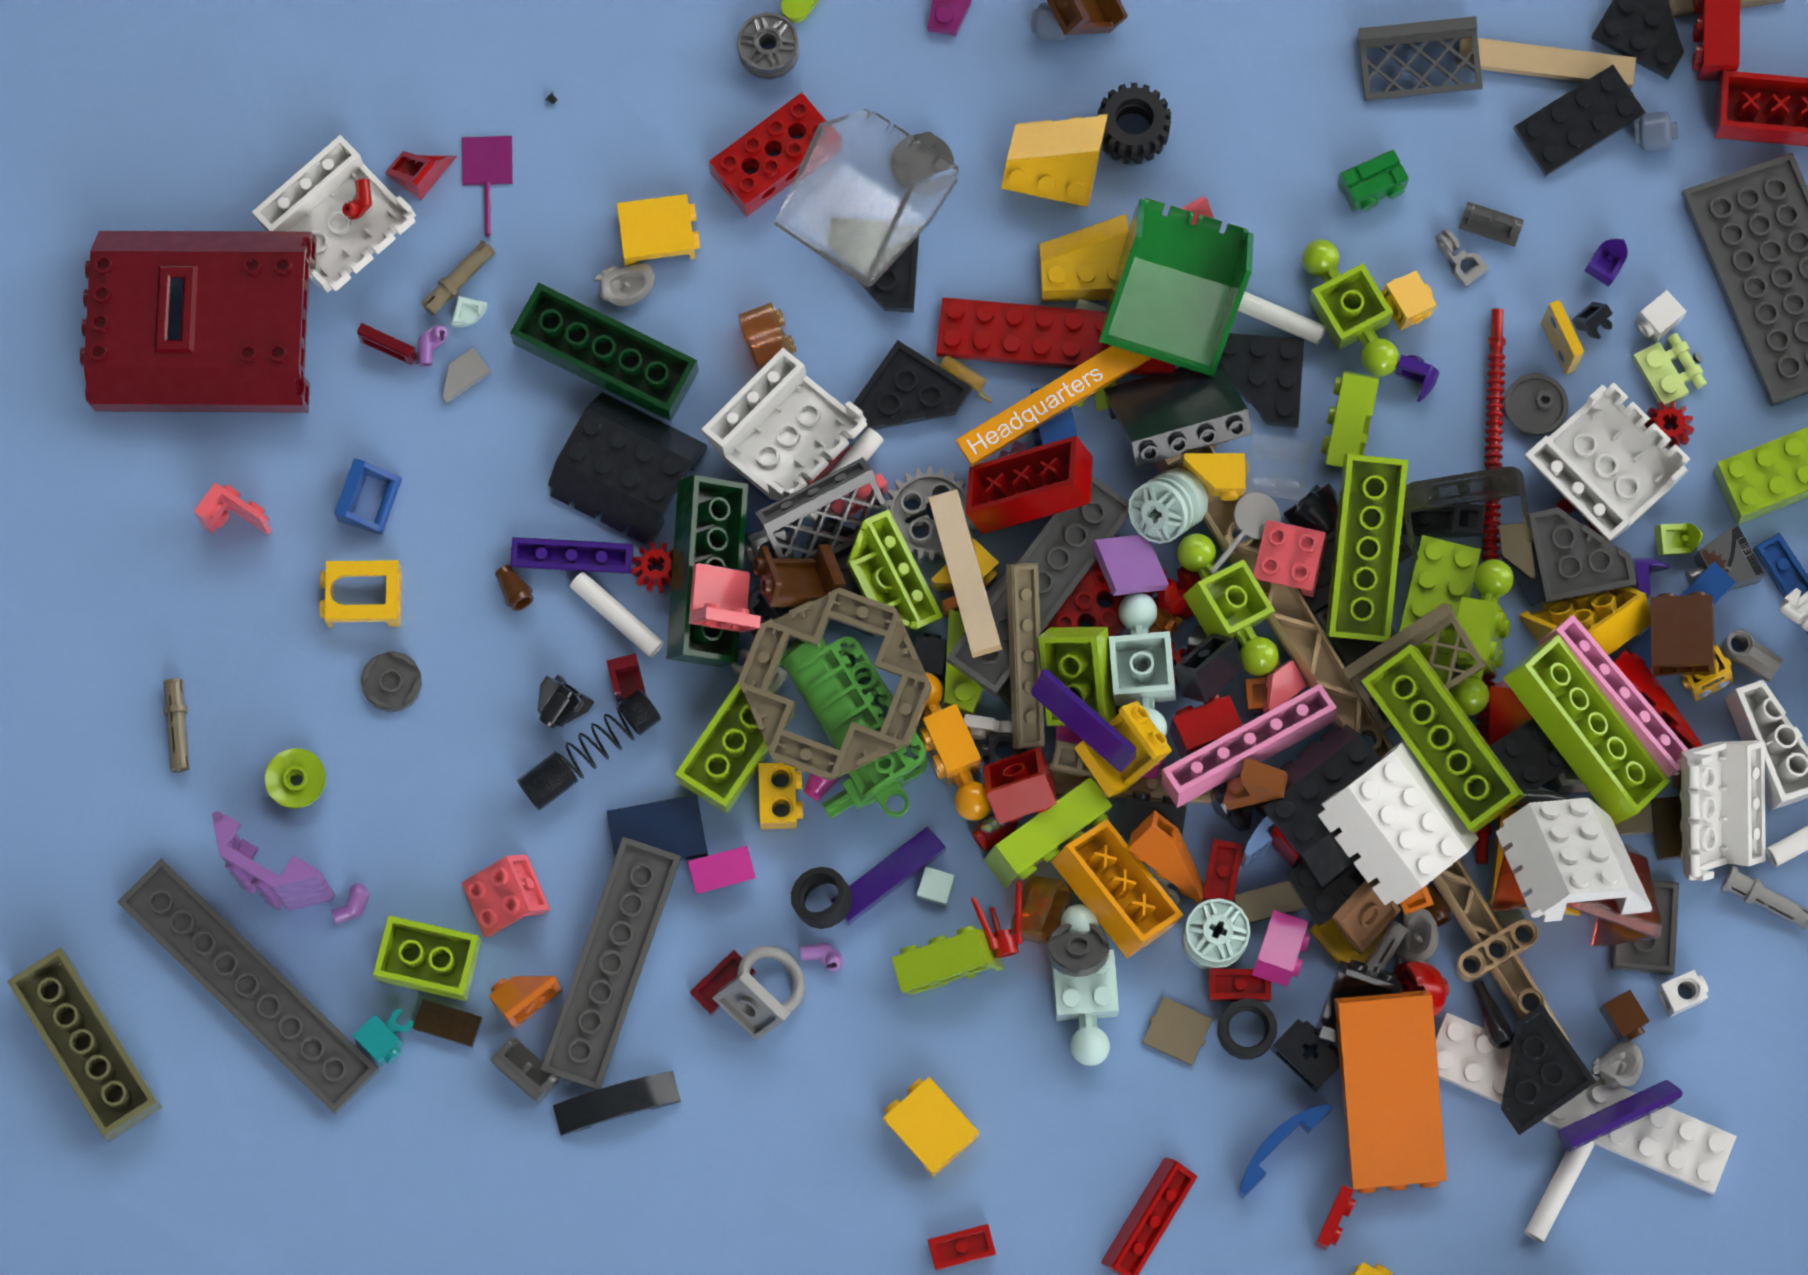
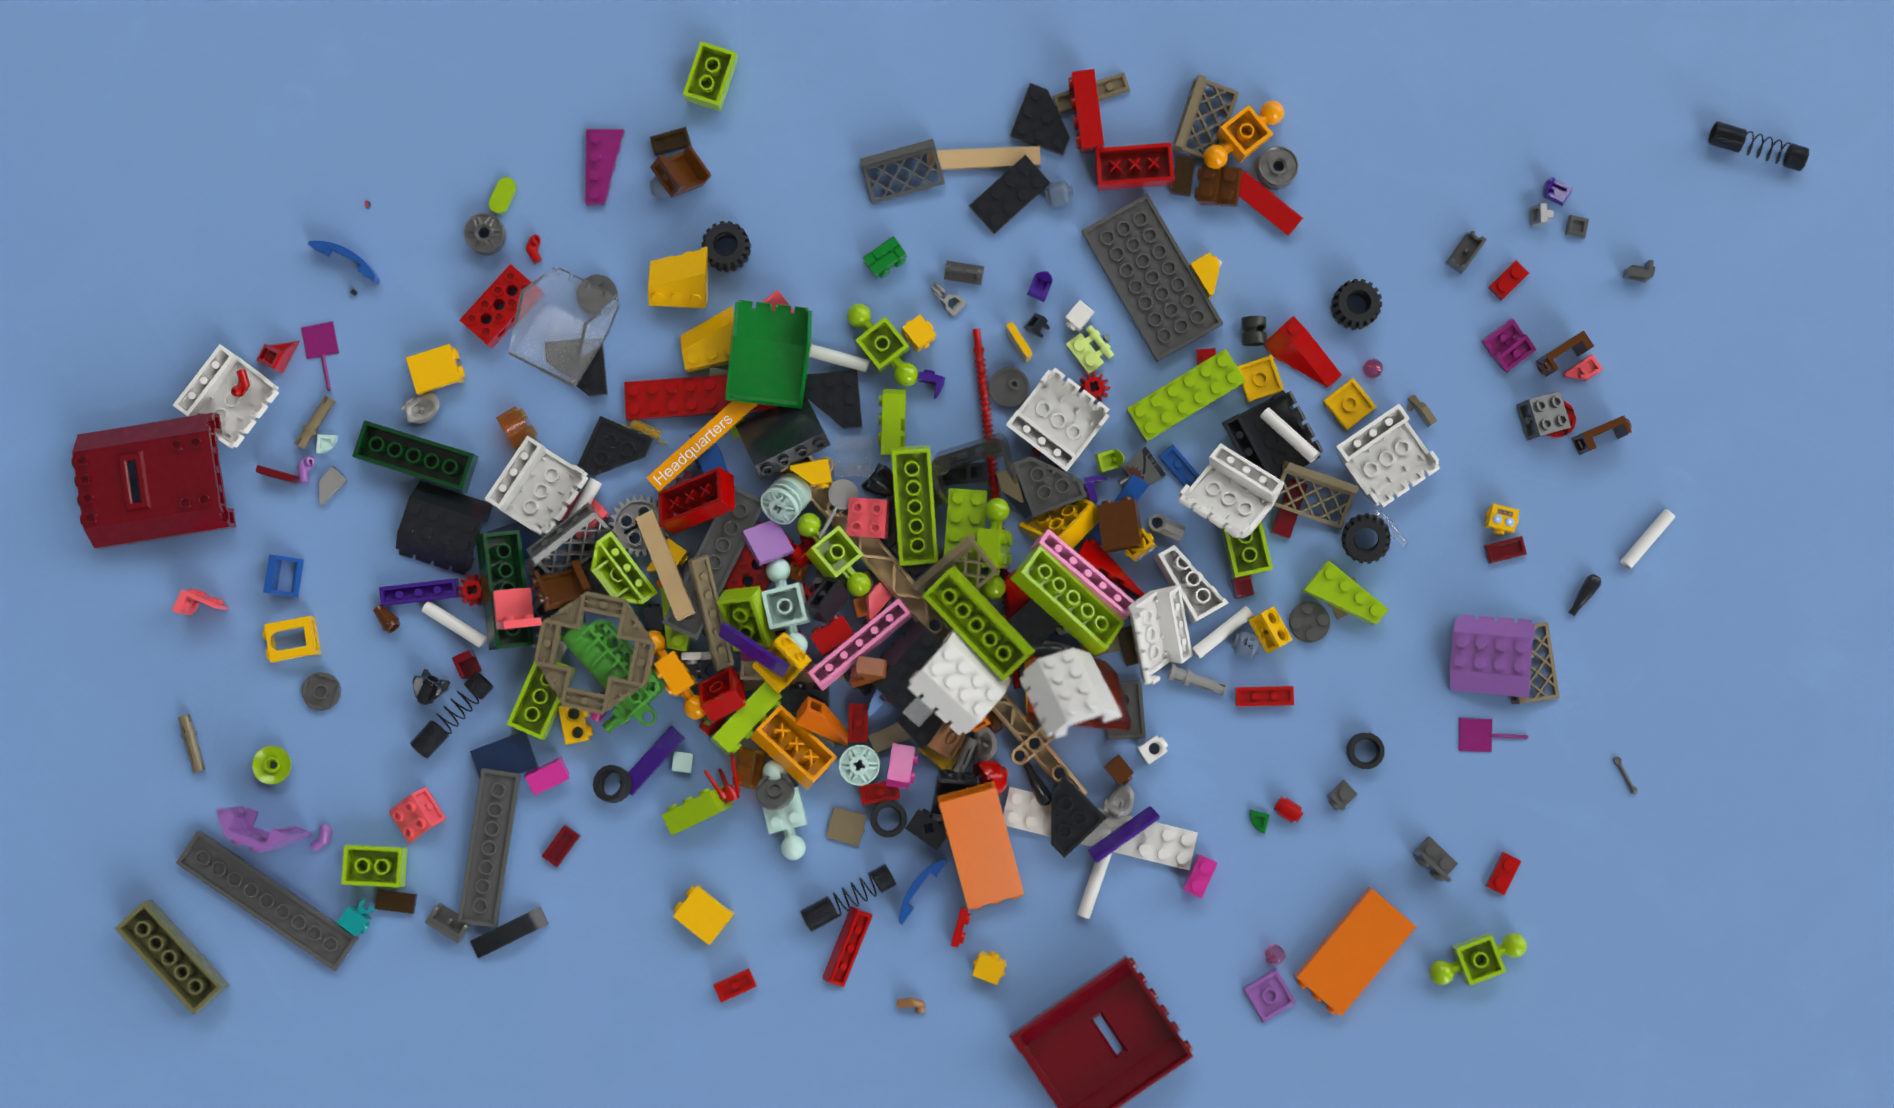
camera: 10 degrees left, 10 degrees up
orange slope [489,976,562,1029] -> none
light grey tile [712,945,805,1041] -> none
medium lavender arm [800,943,843,972] -> none
none -> blue slope [308,241,380,284]
none -> red arm [526,235,542,264]
none -> black piece [800,864,896,932]
none -> dark pink brick [1182,853,1218,899]

